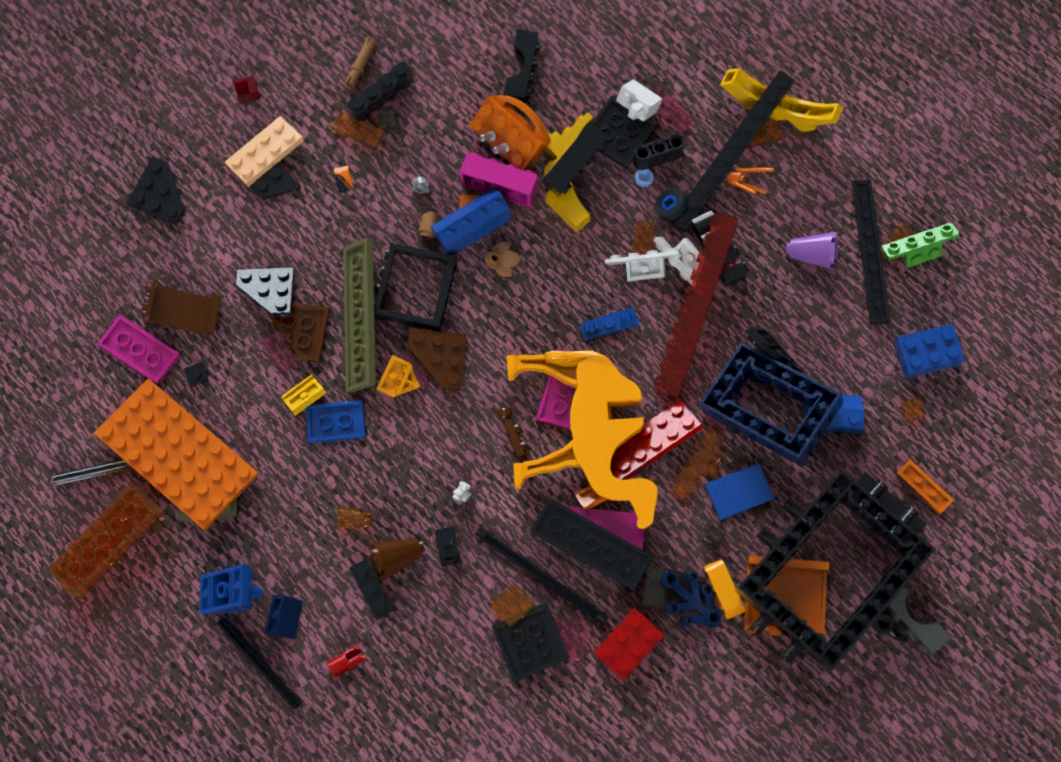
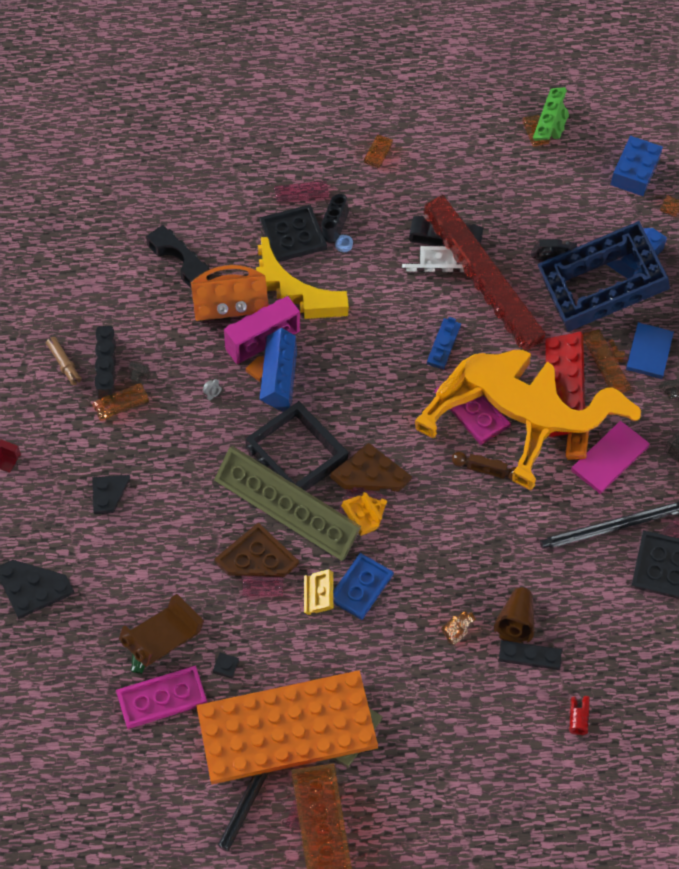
camera: 60 degrees left, 15 degrees down
blue brick [200,564,262,615] -> none
black axle [217,617,302,710] -> none
light nougat plate [225,116,304,187] -> none
plate [236,267,294,318] -> none
dark blue panel [264,595,303,639] -> none
sticker [334,166,354,193] -> none
medium nougat brick [419,211,441,241] -> none
black torso [434,526,462,567] -> none
white plate [452,481,471,505] -> none
medium nougat plate [484,242,522,277] -> none
clear orange piece [490,584,535,627] -> none
black plate [530,498,653,592] -> none
black wedge [542,122,608,197] -> none
white bracket [605,248,682,282] -> none
white hinge [616,79,662,121] -> none
clear orange plate [632,221,655,255] -> none
black bush [655,188,688,221] -> none
black plate [671,70,795,232] -> none
yellow arch [720,68,843,132] -> none
orange plant [727,167,774,195] -> none
medium lavender cone [786,232,839,269] -> none
black plate [851,179,890,325] -> none

